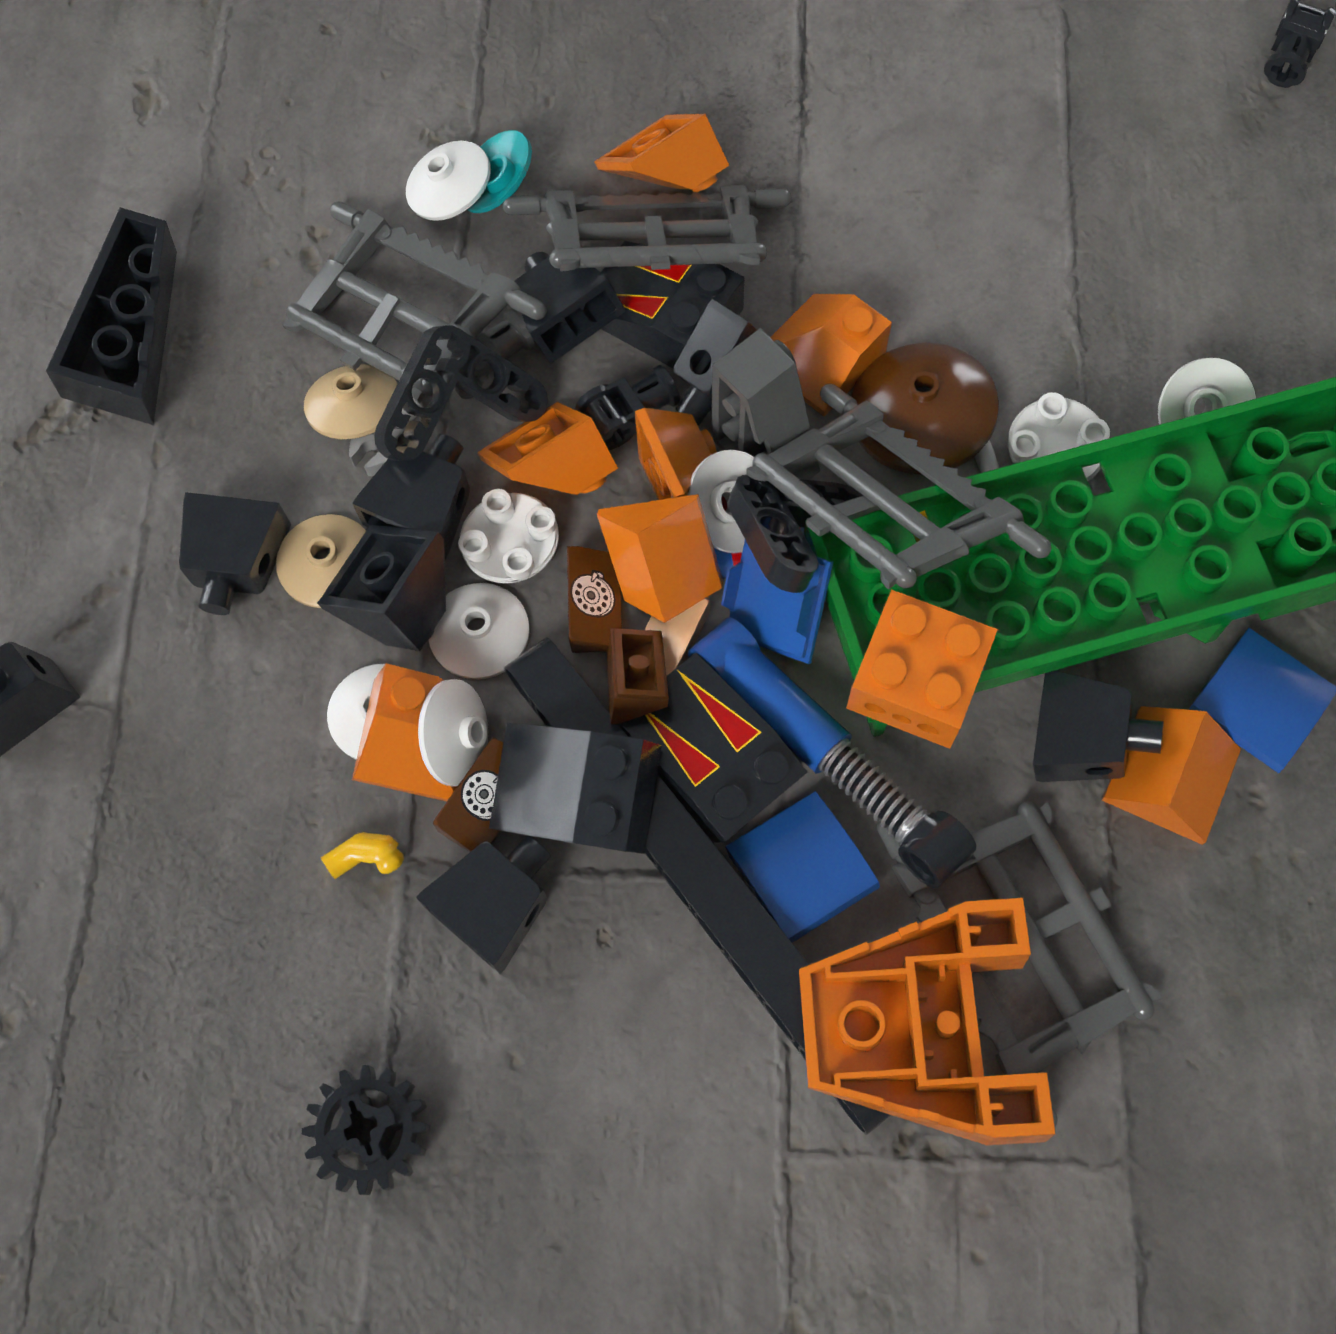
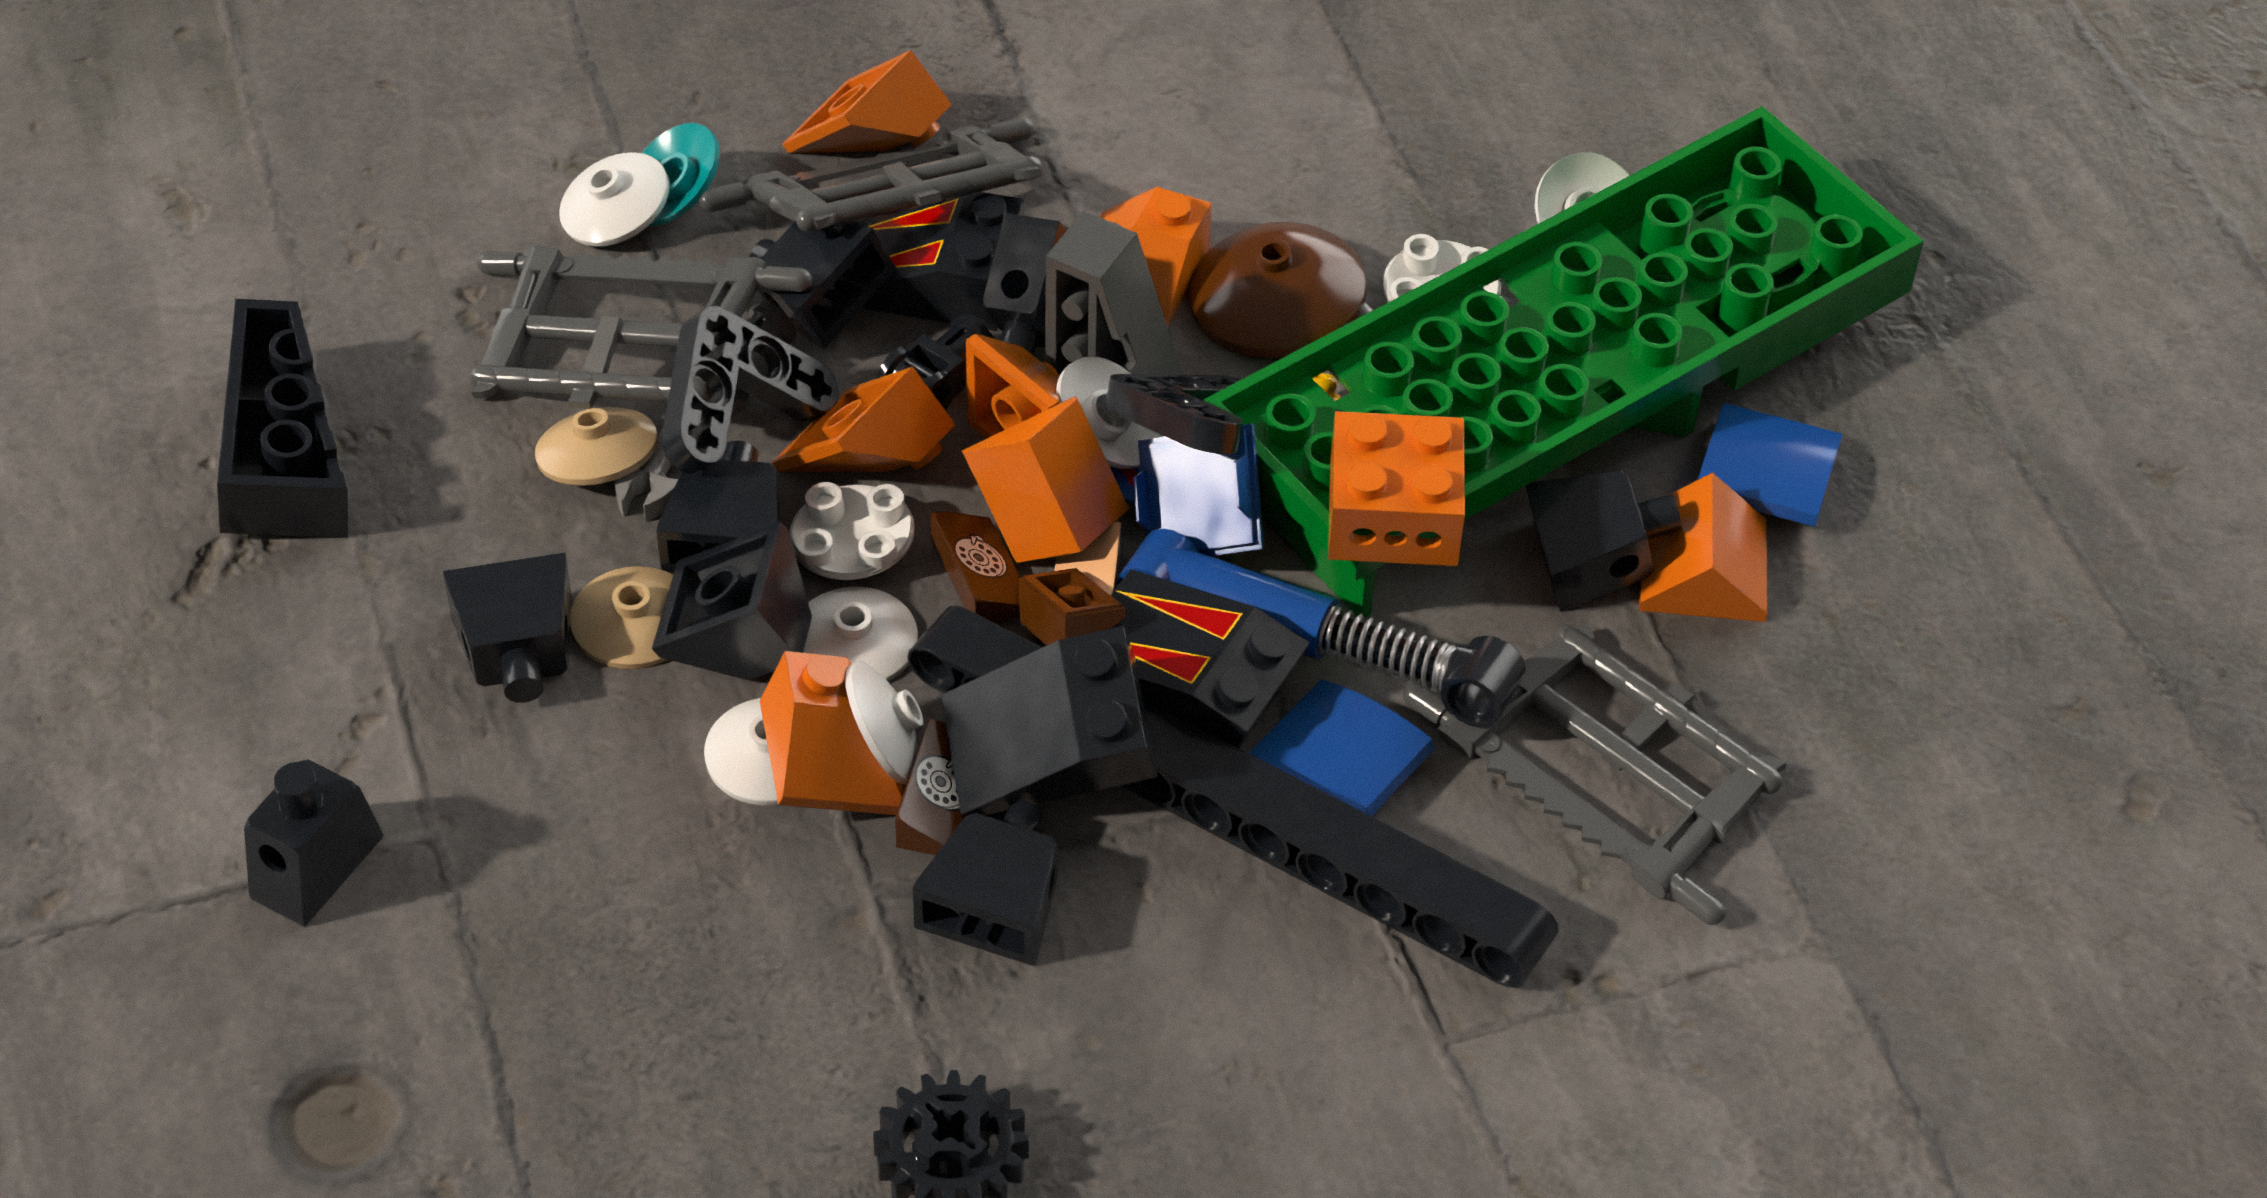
camera: 25 degrees left, 20 degrees down
yellow arm [321,832,404,879] -> none
dark grey piece [746,384,1052,590] -> none
orange wedge [799,898,1055,1146] -> none

